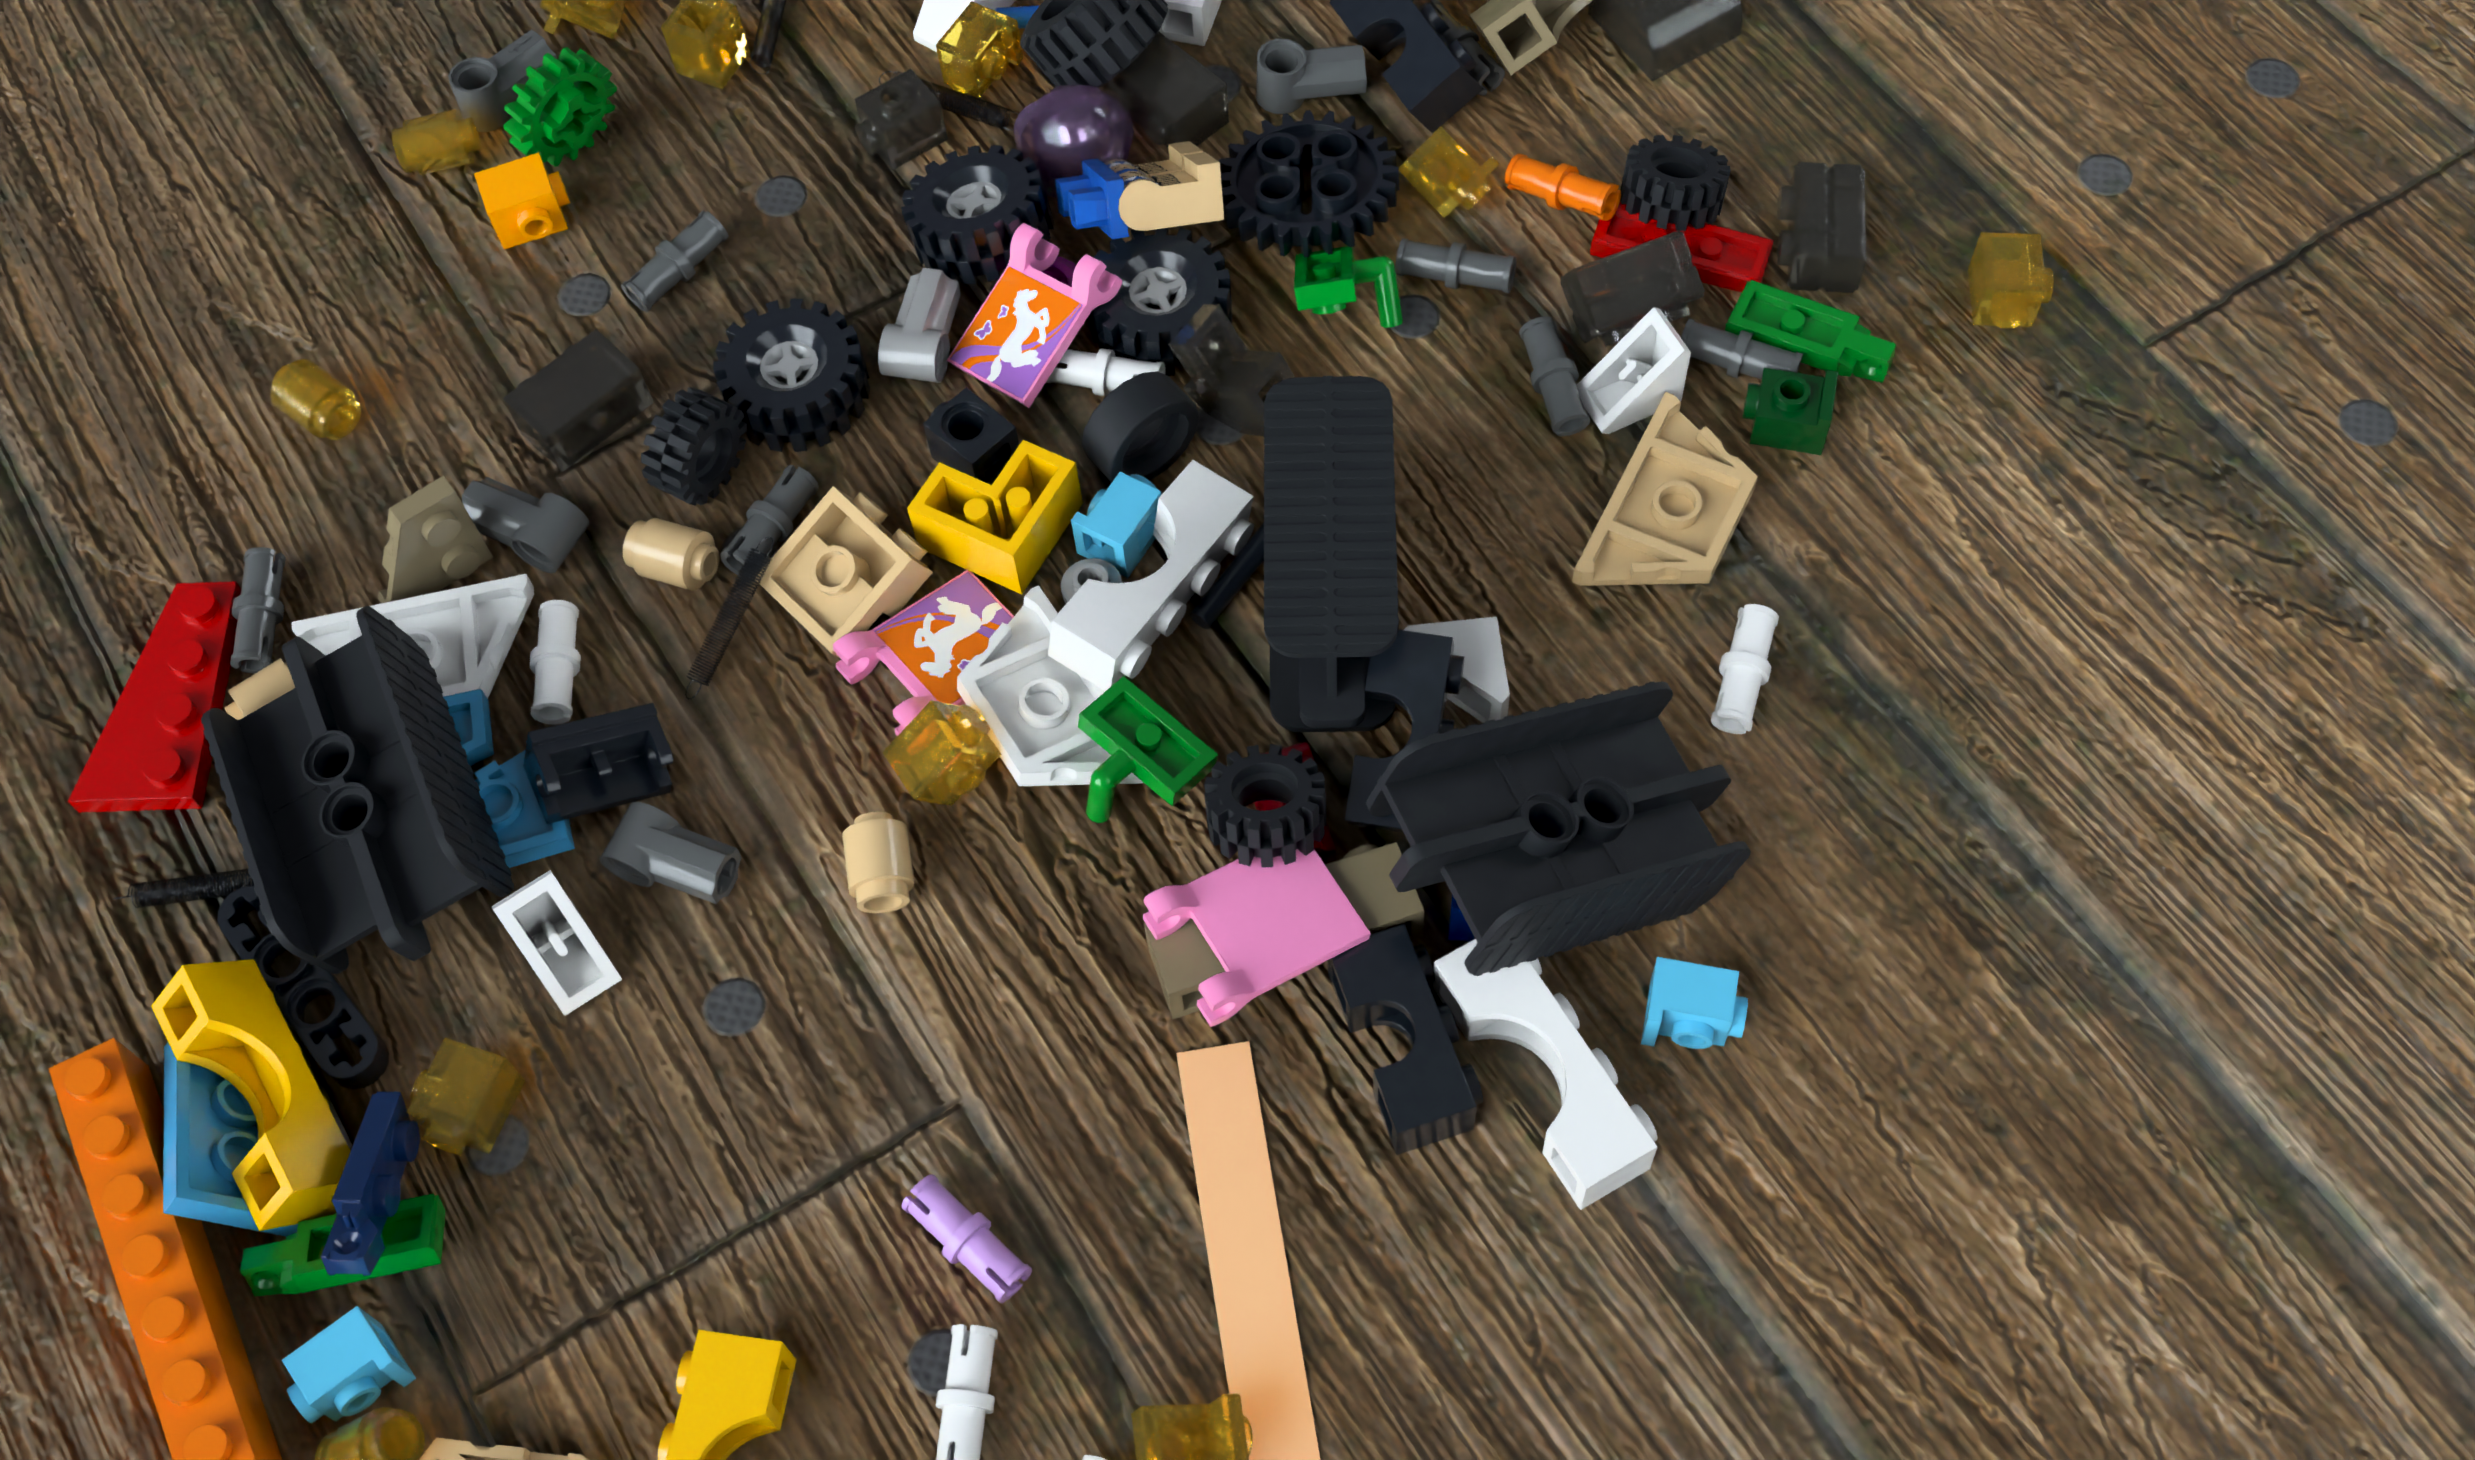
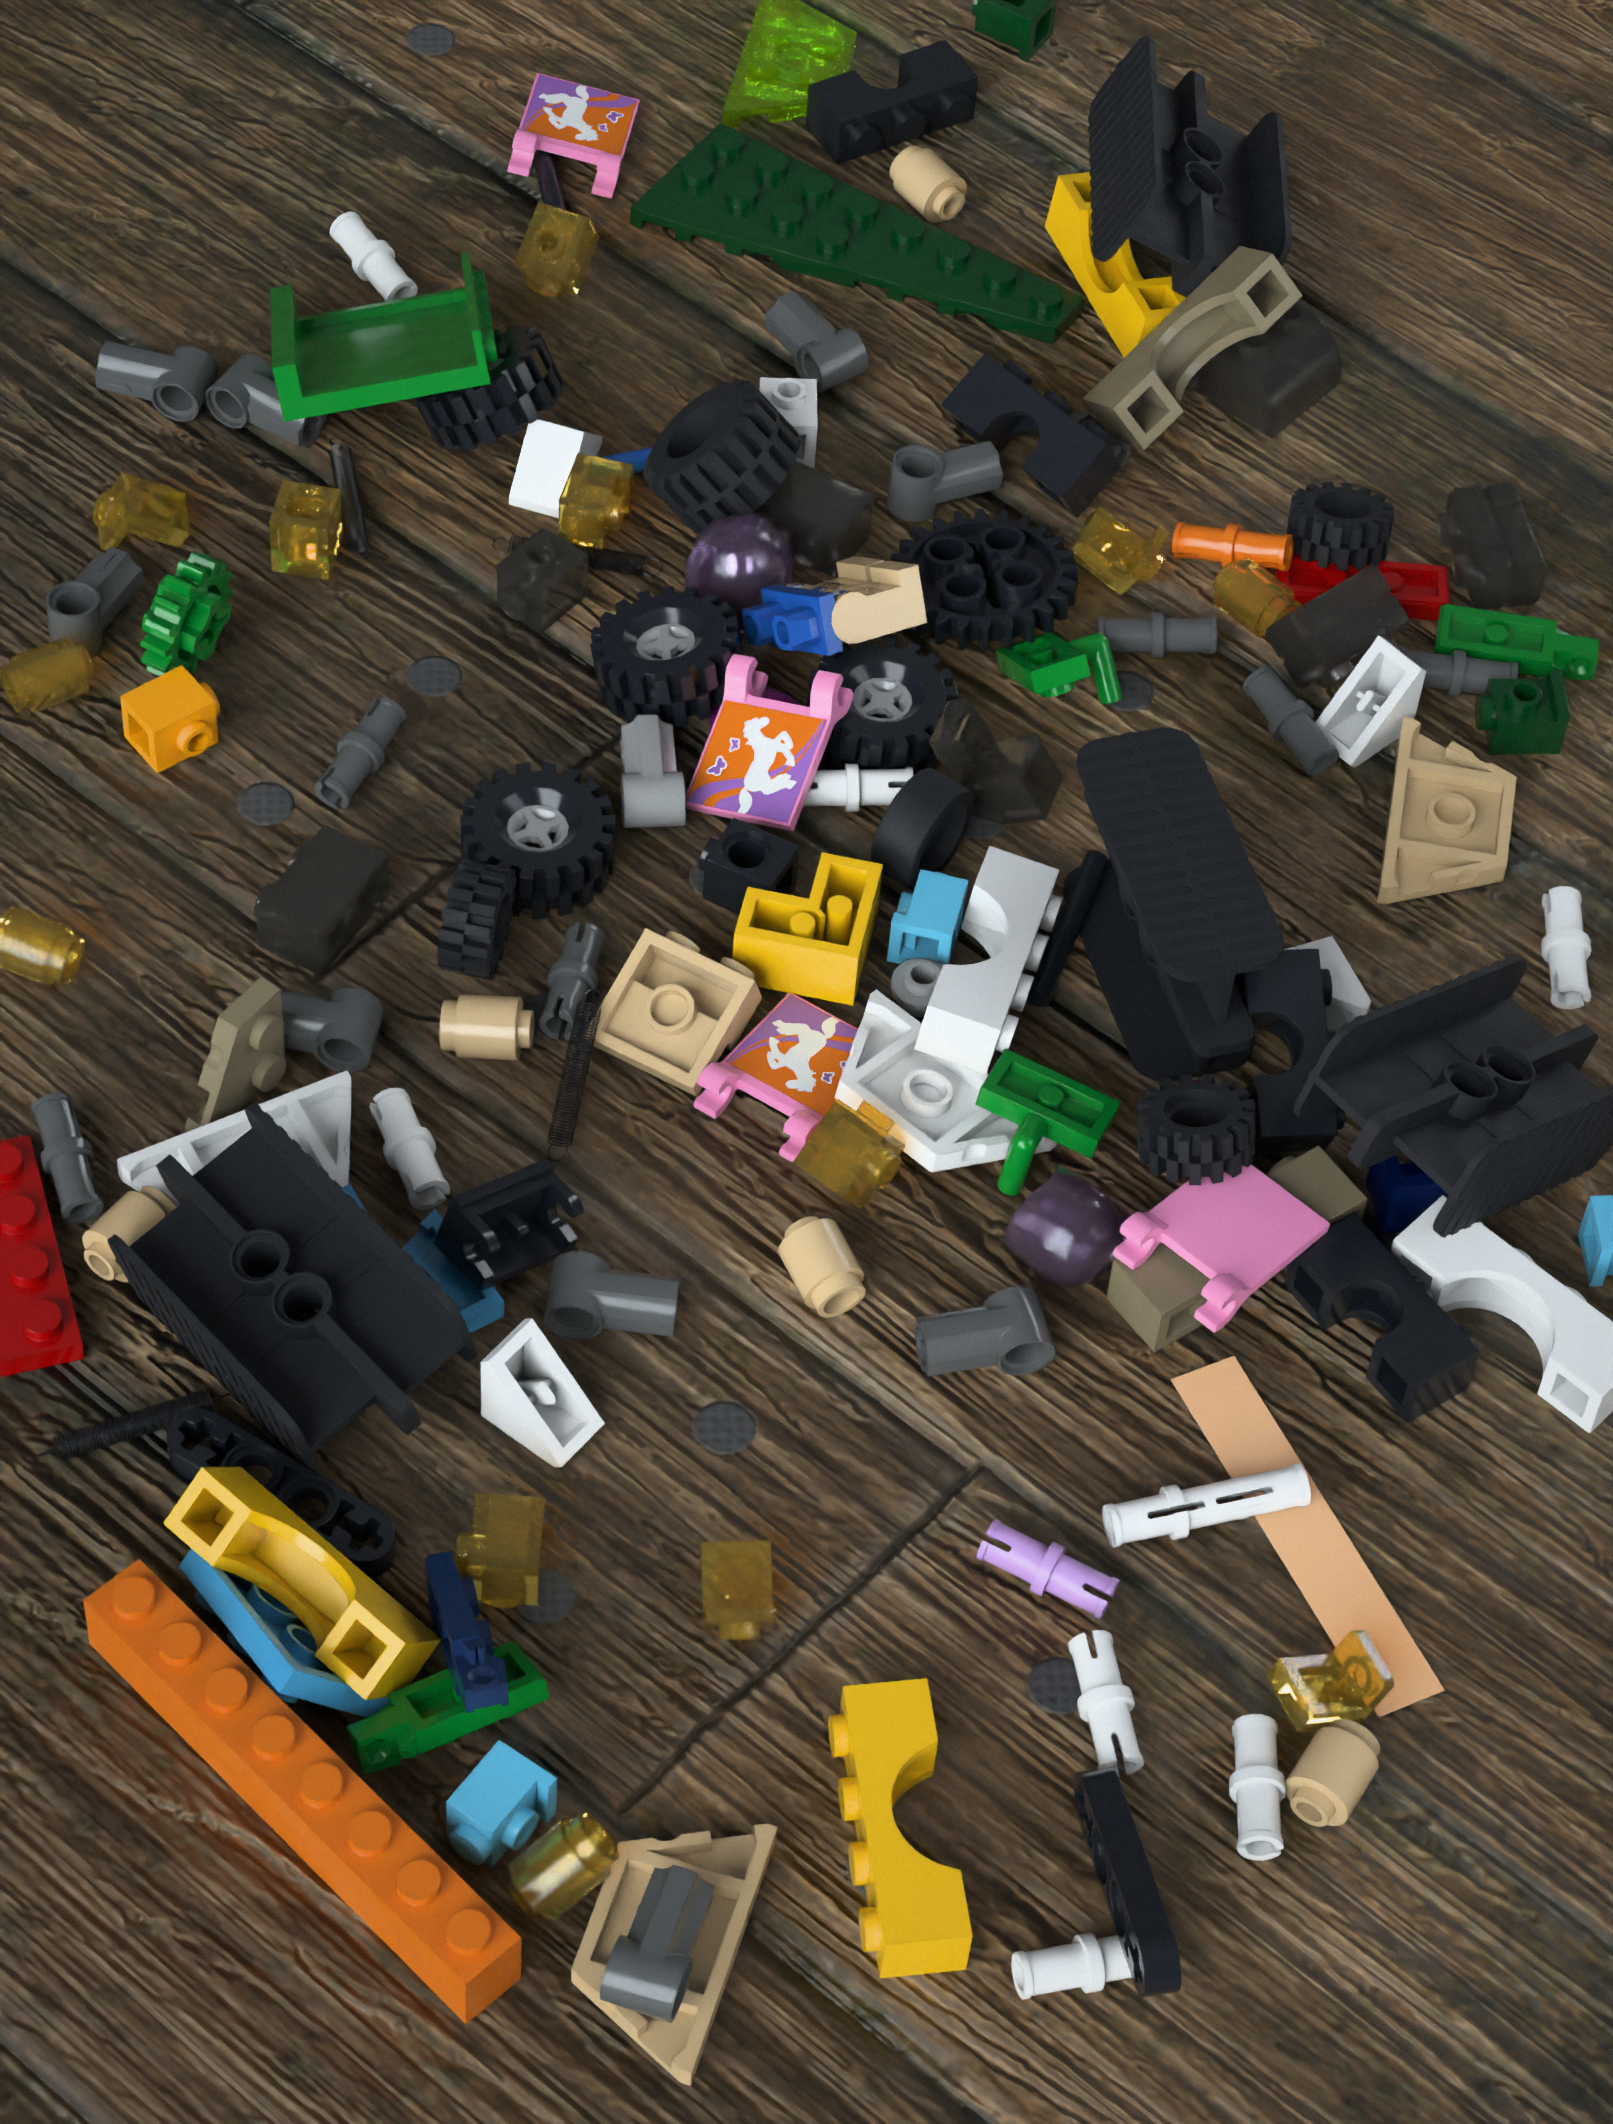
camera: 25 degrees left, 10 degrees down
none -> clear yellow bracket [700,1540,776,1640]
none -> dark grey piece [914,1286,1055,1377]
none -> clear purple helmet [1004,1164,1130,1287]
none -> white pin [1102,1463,1311,1548]
none -> clear yellow brick [1213,558,1301,641]

